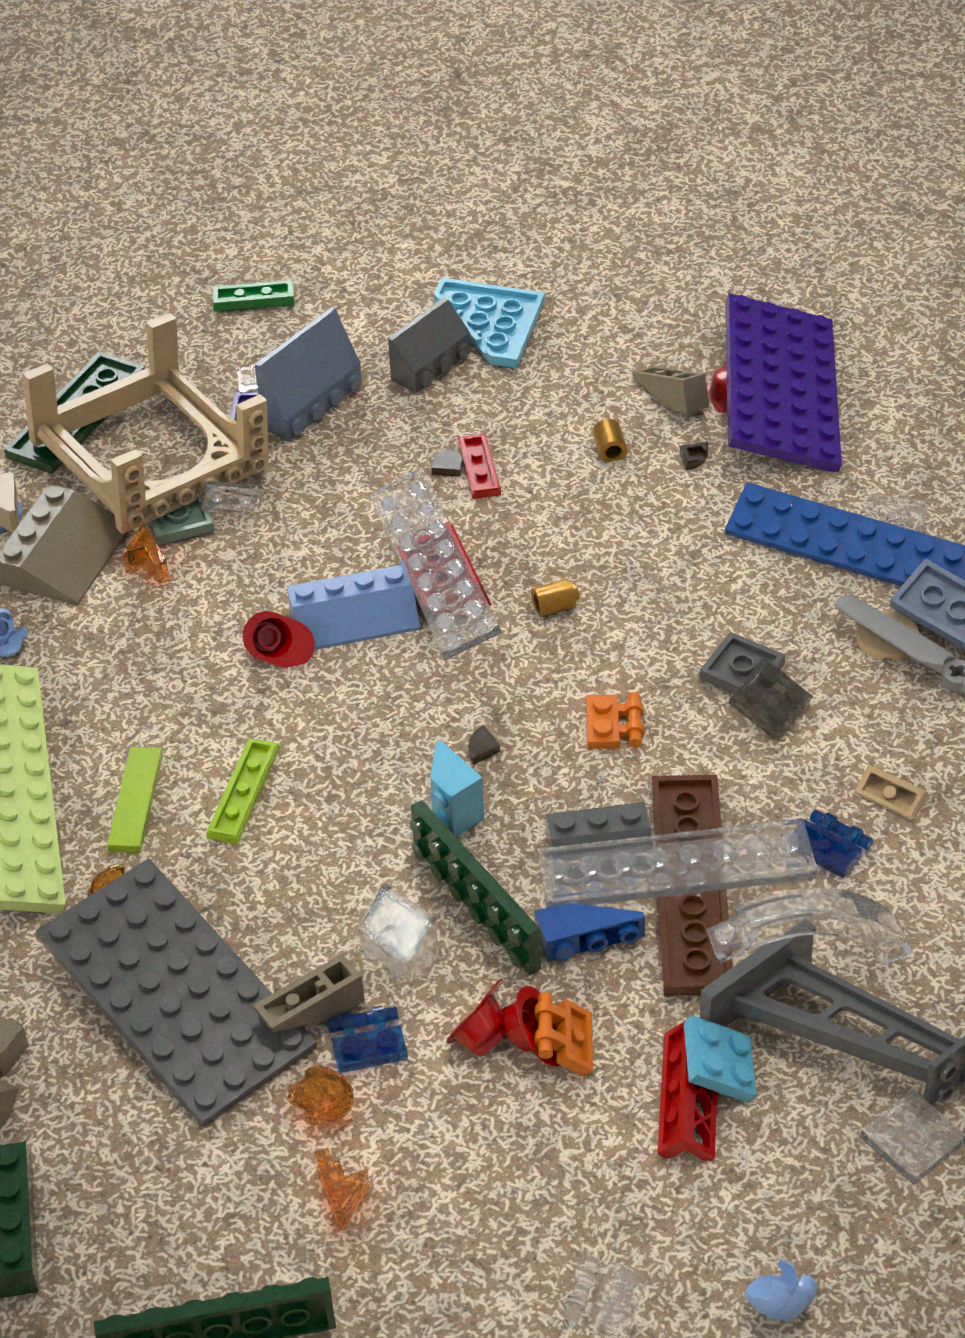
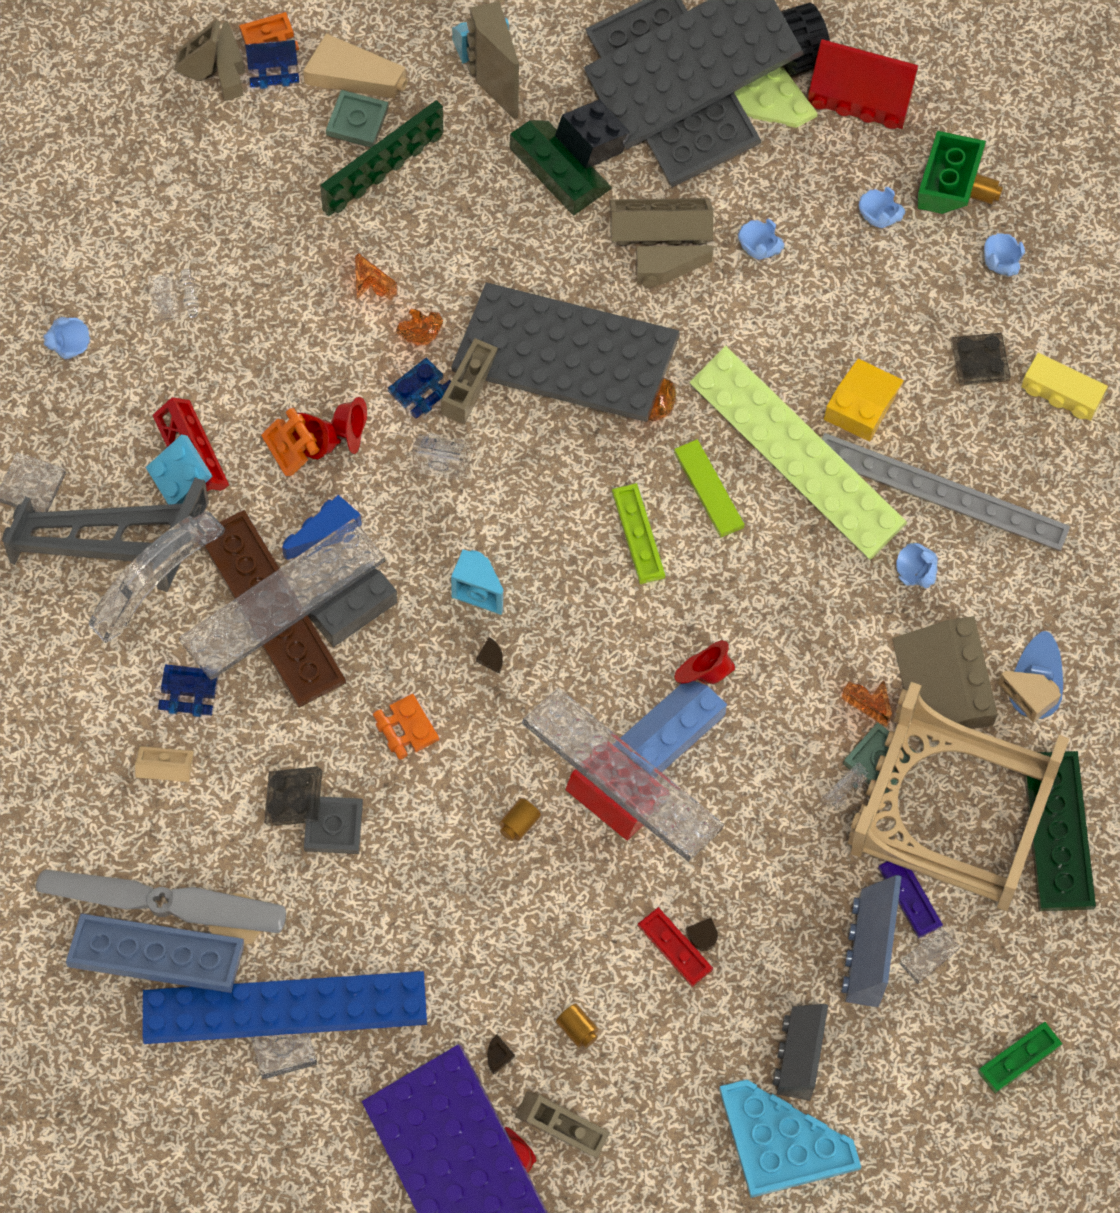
camera: 145 degrees right, 20 degrees up
dark green plate [410,800,541,976] -> none

